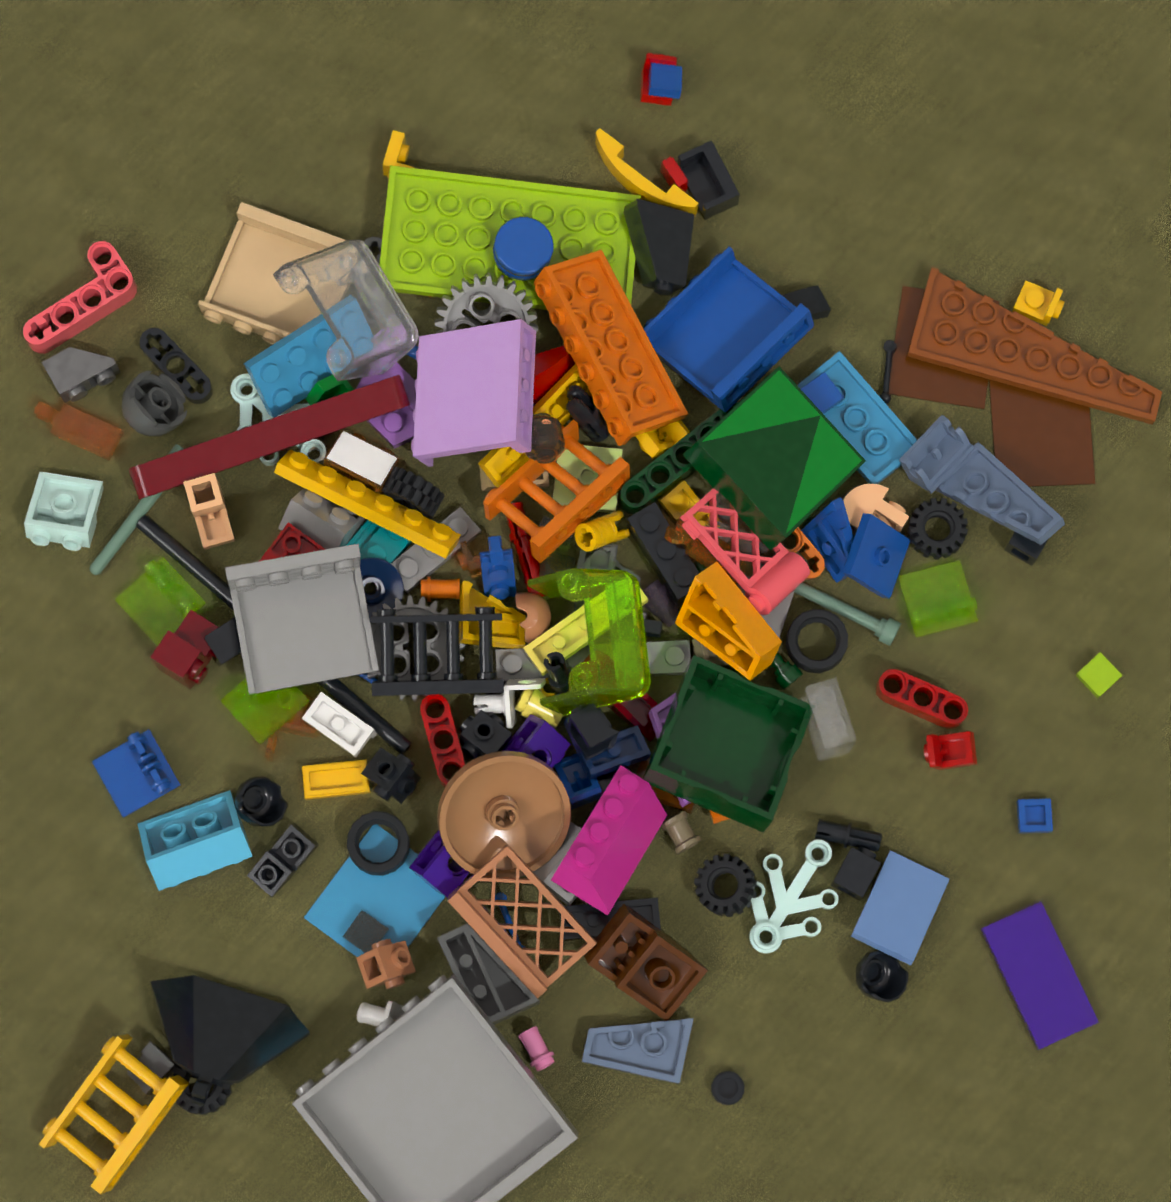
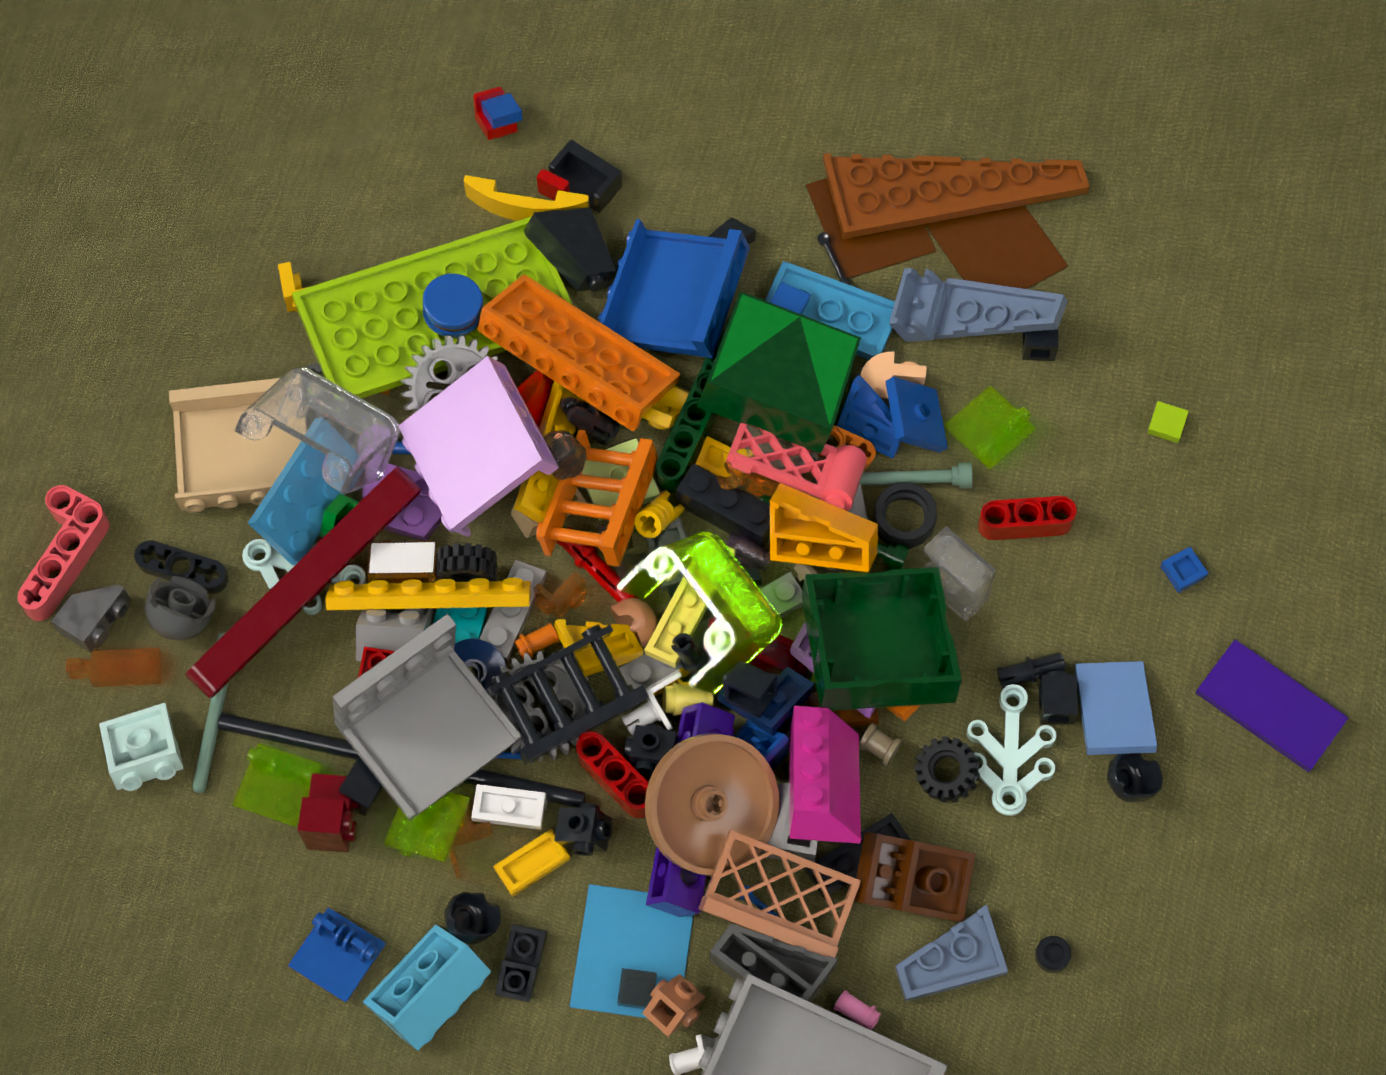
camera: 25 degrees left, 10 degrees down
light nougat brick [183,473,235,550] -> none
black tyre [347,811,410,876] -> none
blue hinge [480,536,517,600] -> none
black tyre [907,498,968,560] -> none
red bracket [924,731,977,770] -> none
yellow bracket [1012,280,1065,326] -> none

